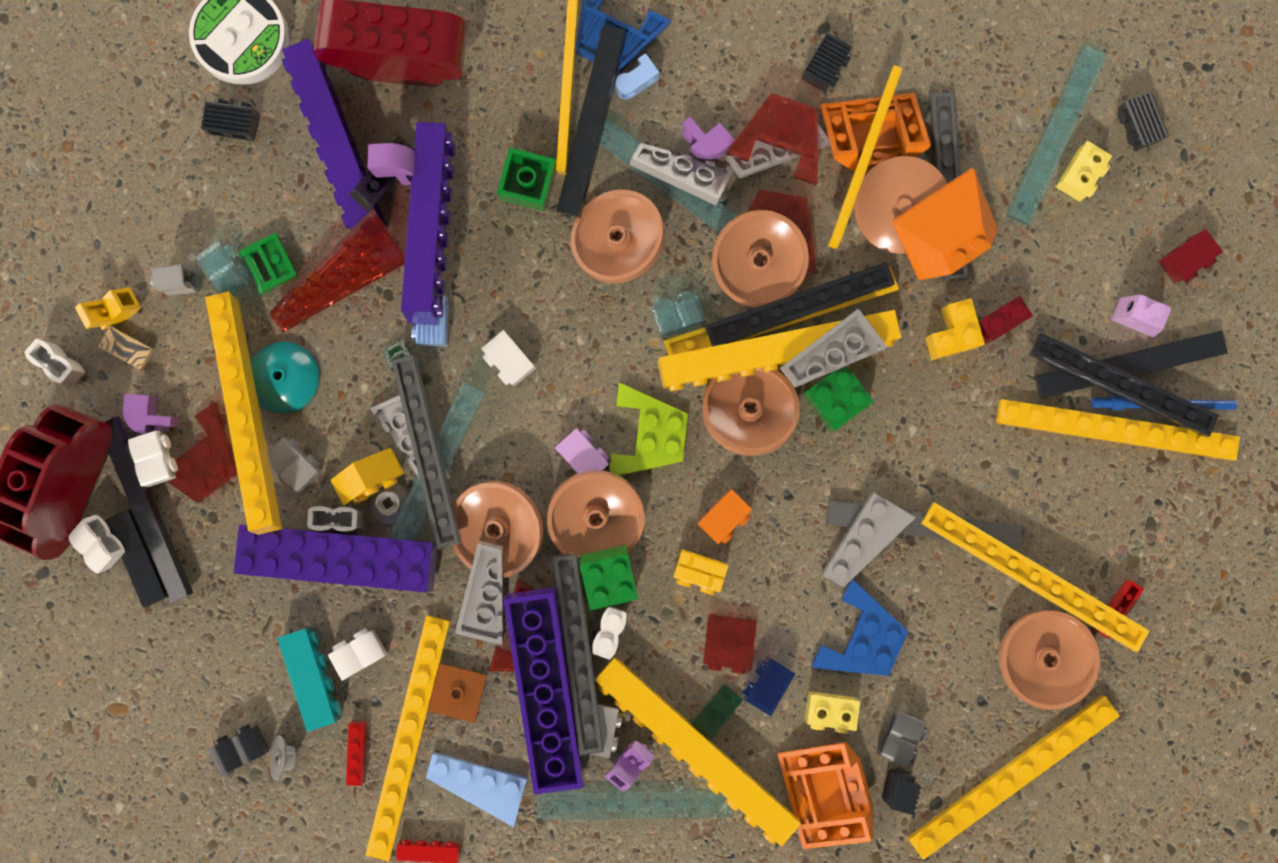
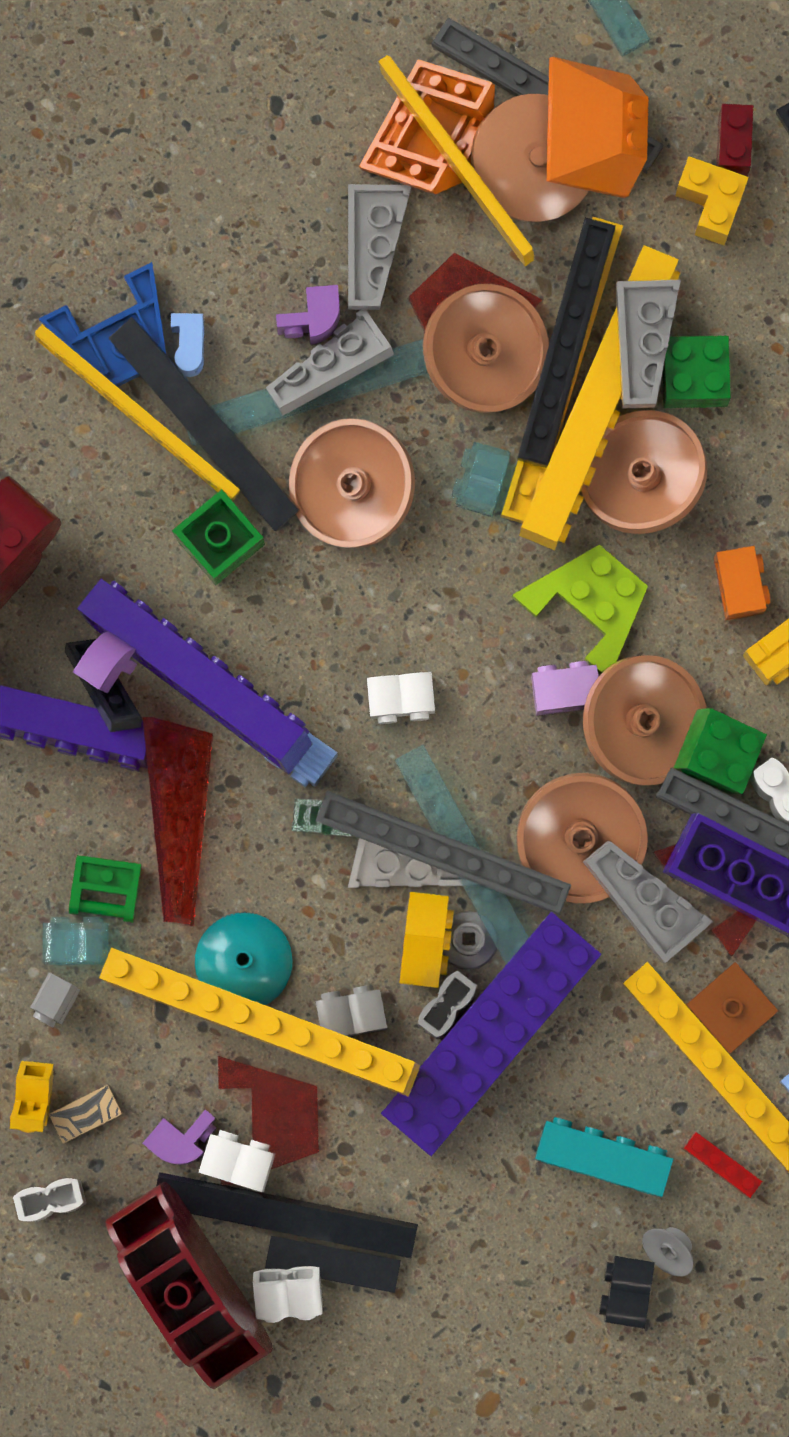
camera: 55 degrees left, 5 degrees down
white brick [328,628,388,680] -> none
clear red wing [726,93,818,186] -> none
black brick [802,32,853,92] -> none

